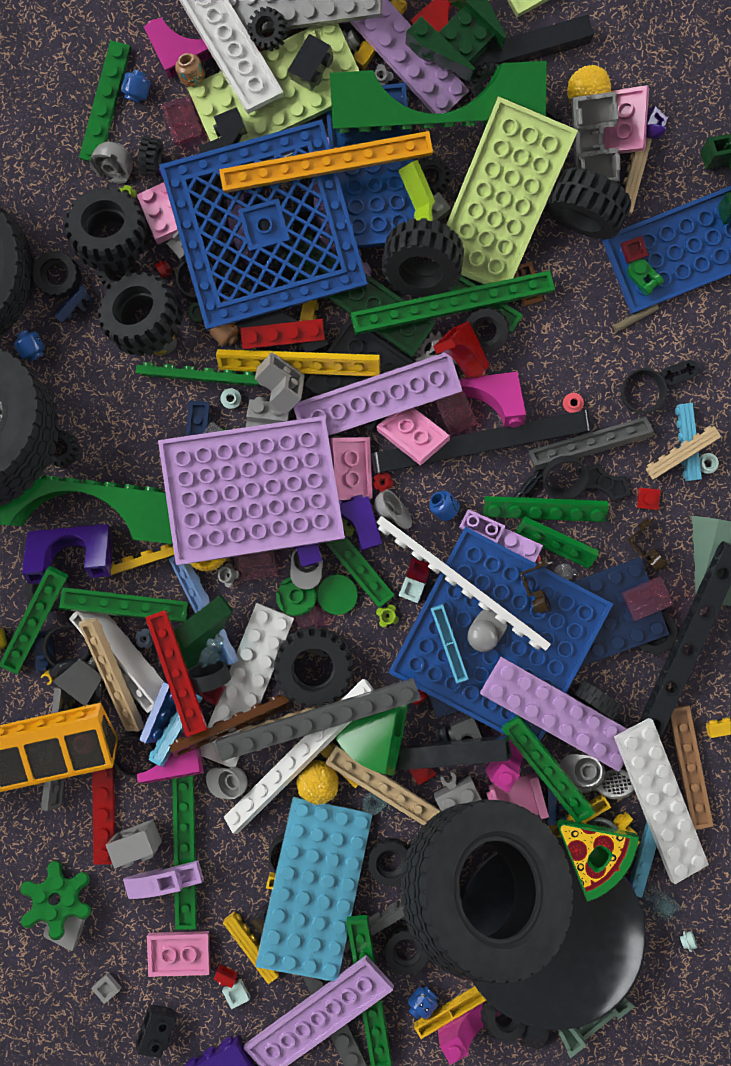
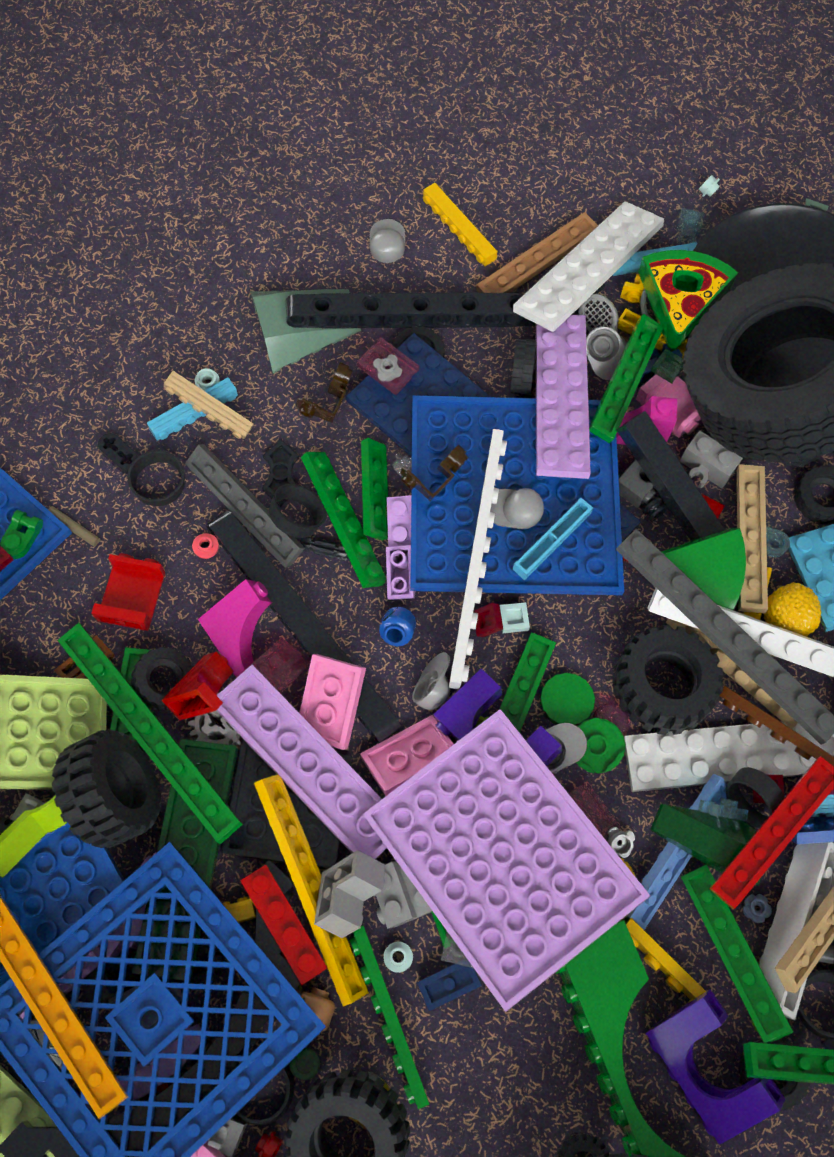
camera: 125 degrees left, 20 degrees down
red plate [373,472,393,492] -> none
lime plate [376,605,399,627] -> none
red plate [637,488,661,510] -> none
none -> red panel [91,553,165,631]
none -> light grey plate [373,355,402,381]
none -> clear green plate [651,349,684,384]

